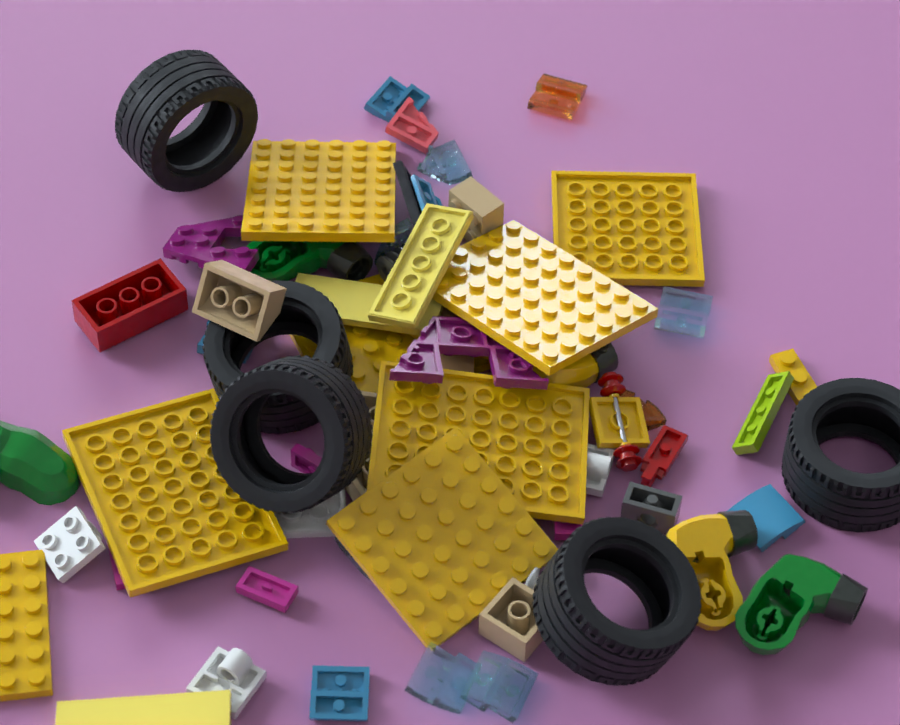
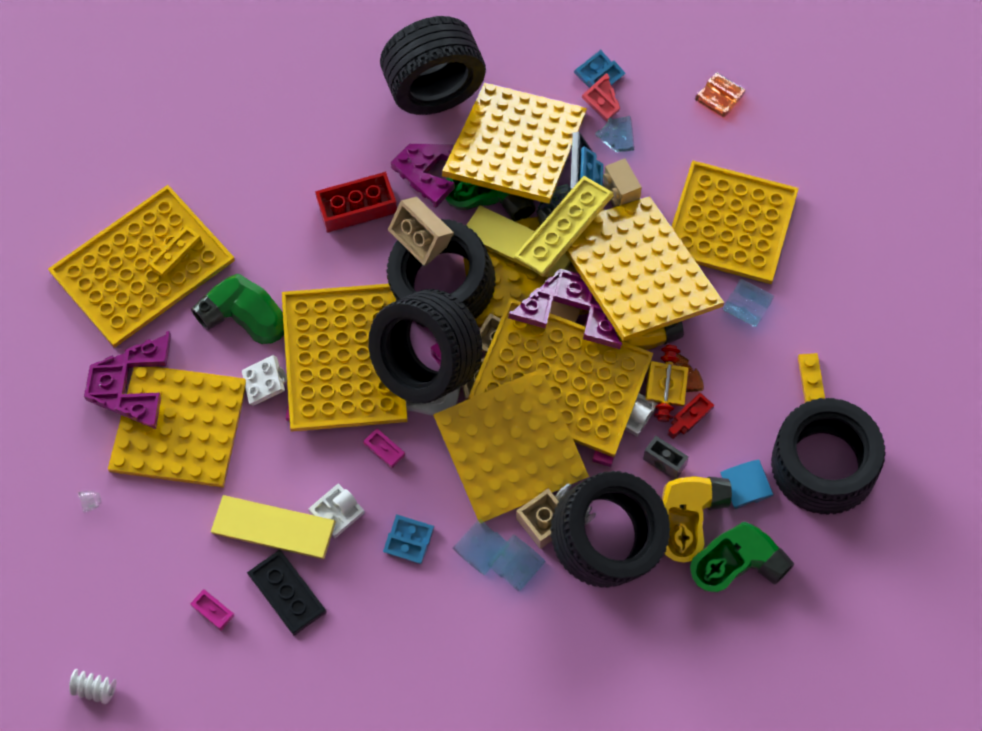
camera: 20 degrees right, 15 degrees up
lime plate [732,371,794,455] -> none

